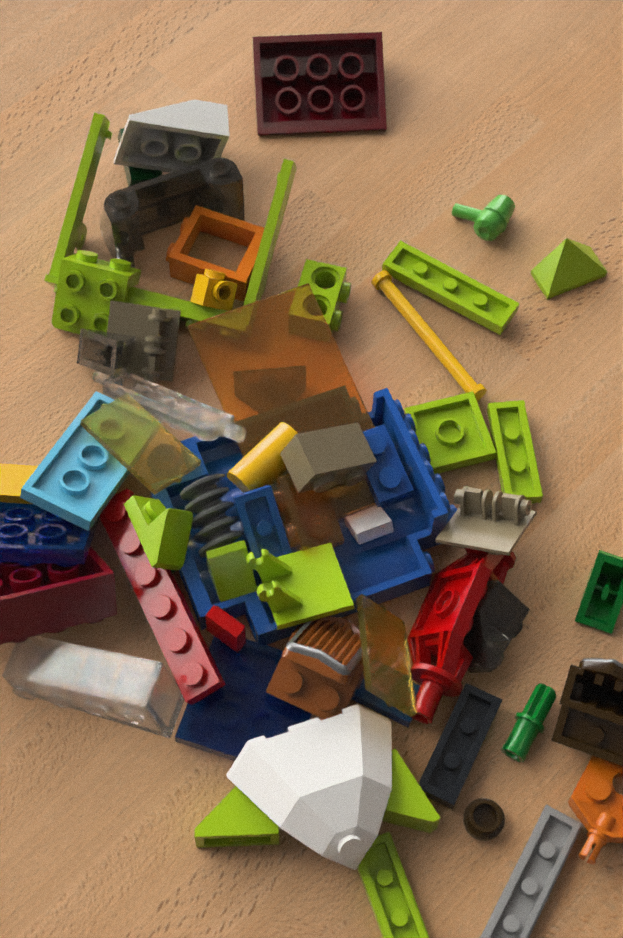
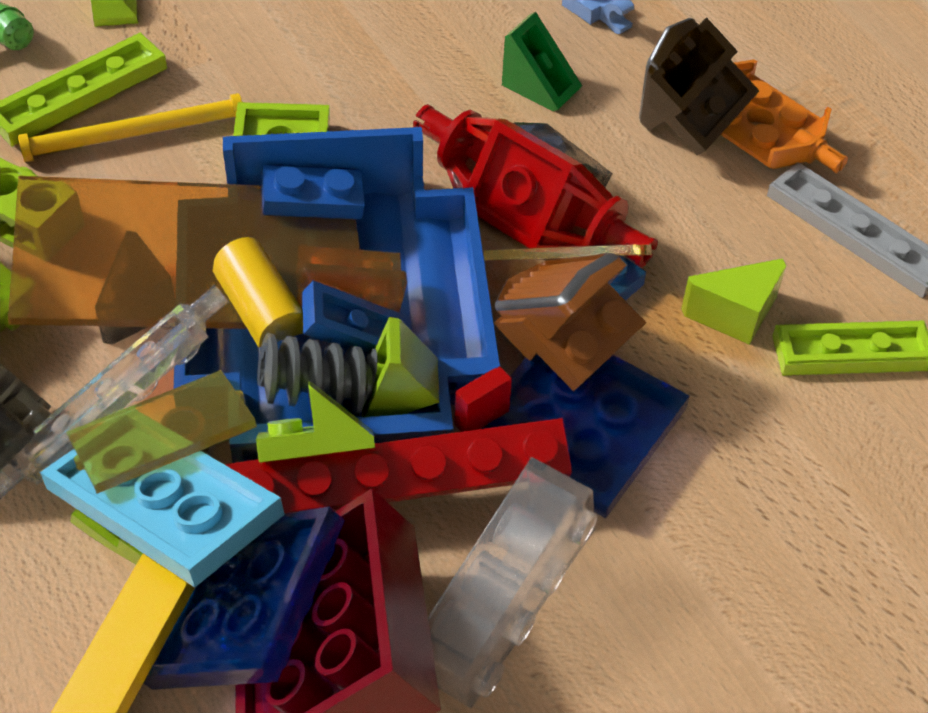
camera: 75 degrees left, 10 degrees down
lime slope [194,786,279,848] -> none
white brick [226,704,392,870] -> none
lime plate [246,542,354,630] -> none
dark tan brick [280,422,377,493] -> none
white tile [343,503,394,544] -> none
black plate [418,683,502,810] -> none
dark tan hinge [435,486,537,556] -> none
dark brown plate [463,798,505,841] -> none
lime plate [487,400,543,504] -> none
green axle [501,683,556,762] -> none

